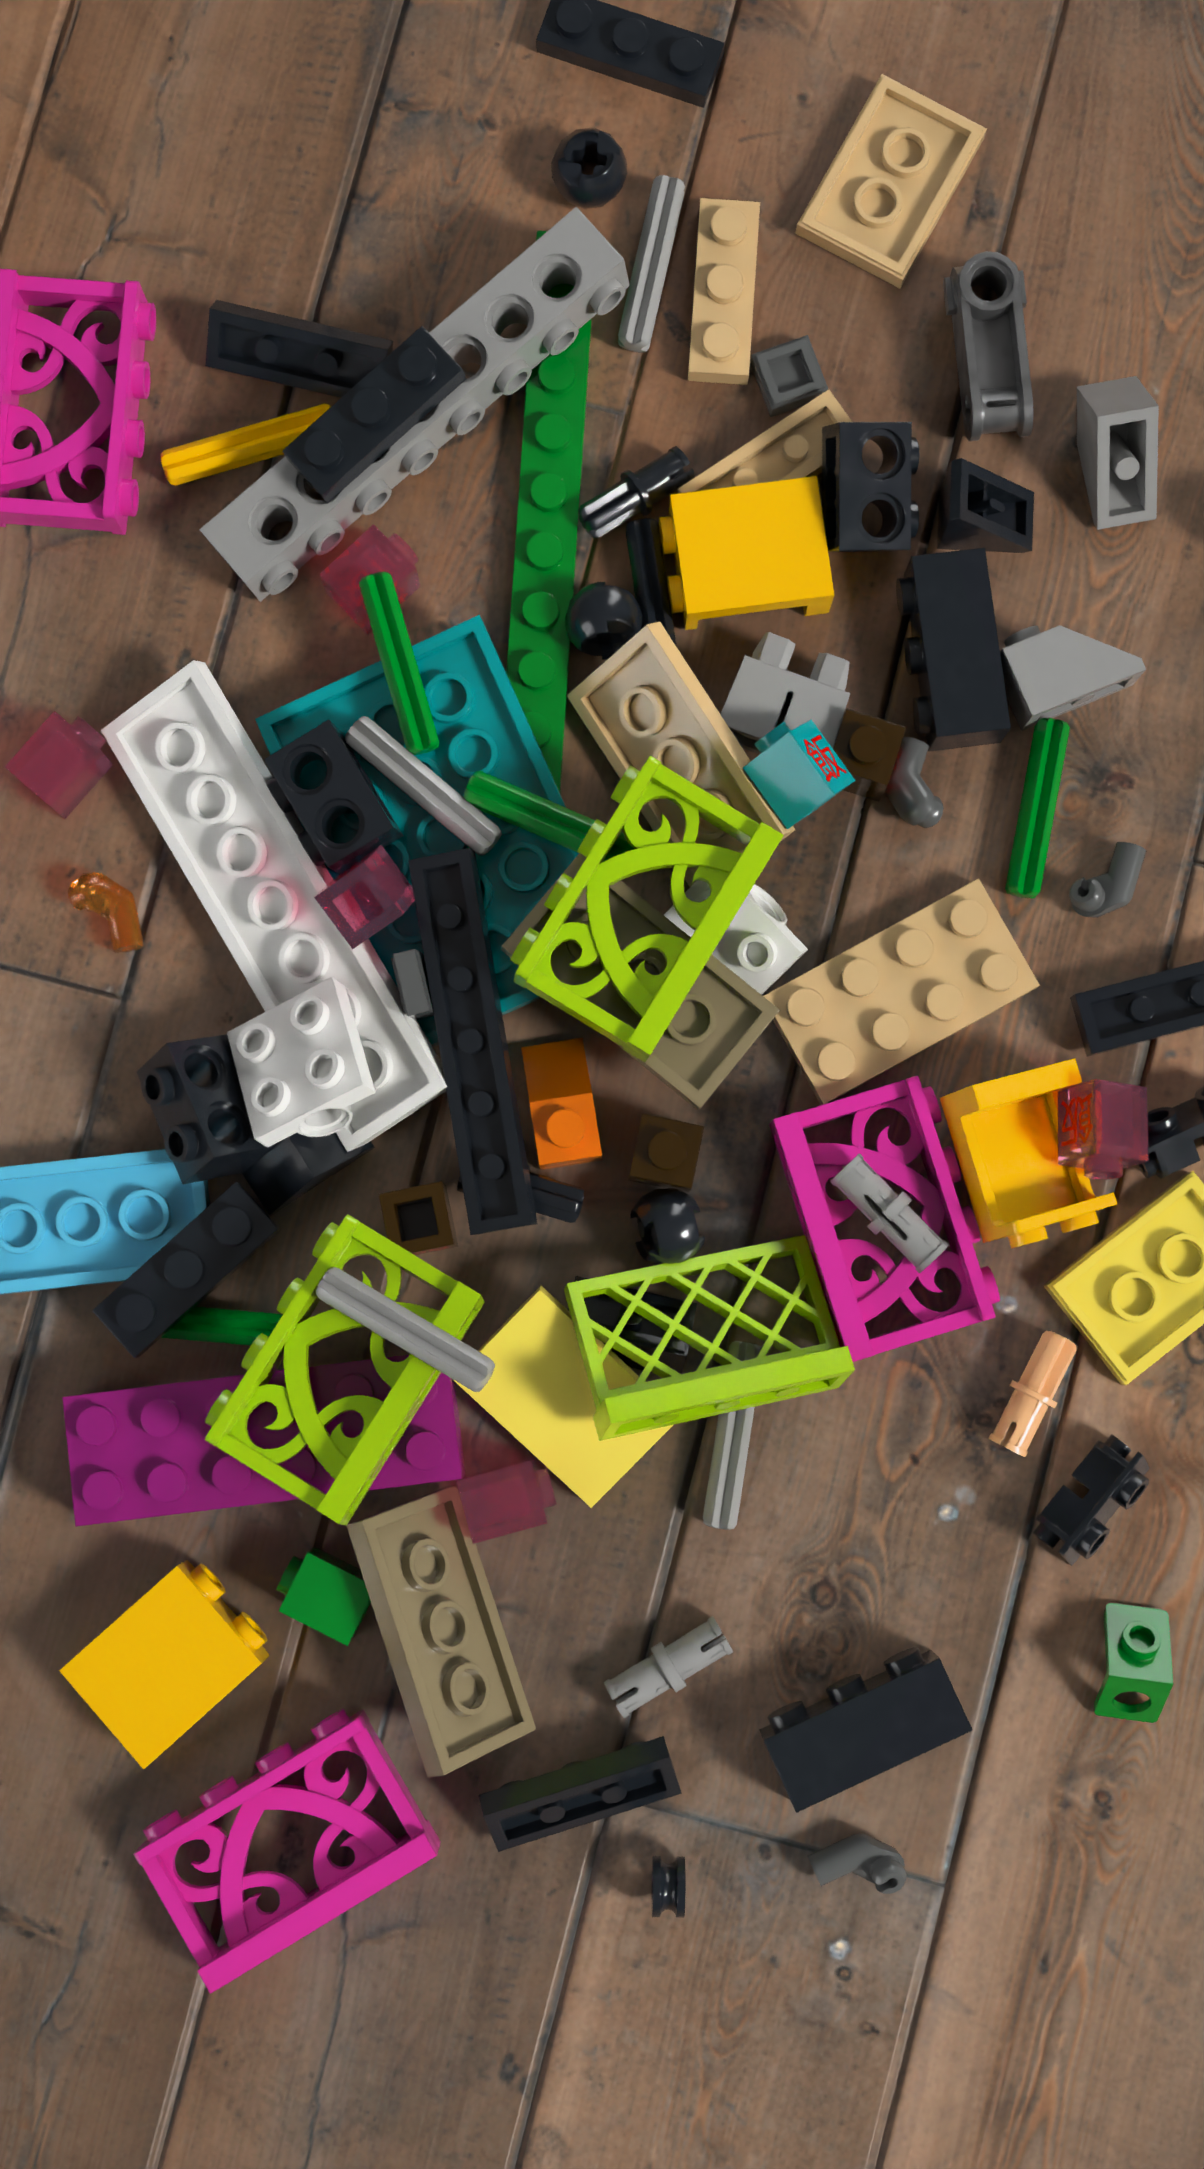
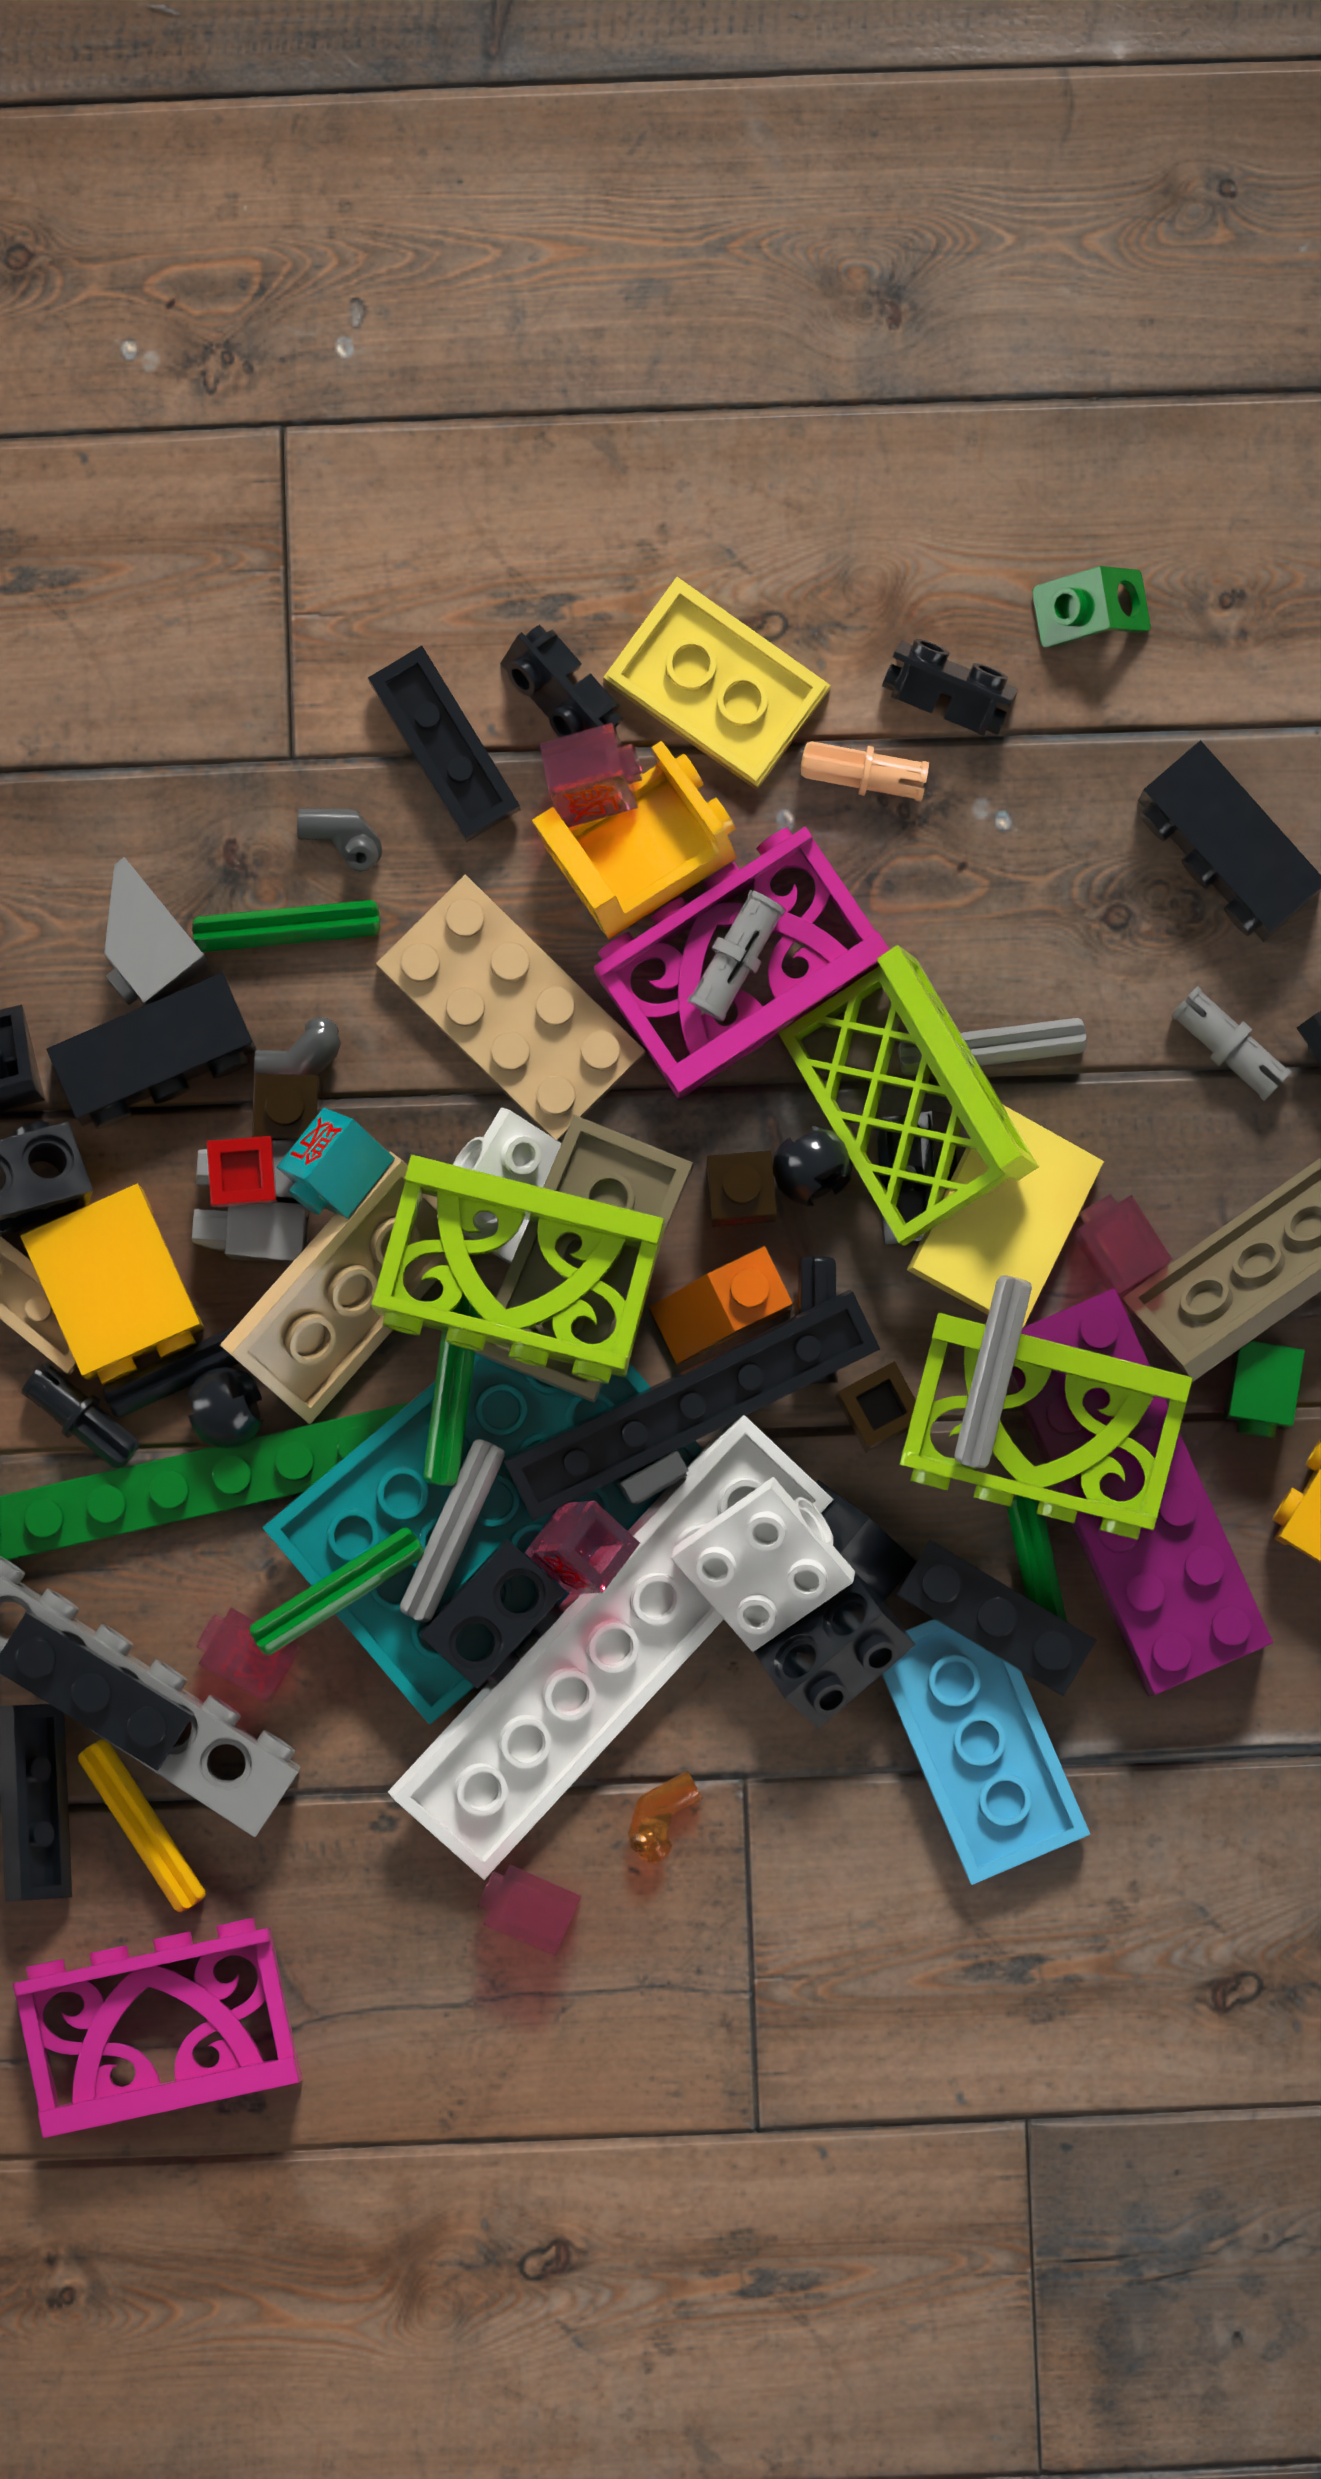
camera: 105 degrees left, 0 degrees up
none -> red plate [206,1136,277,1208]

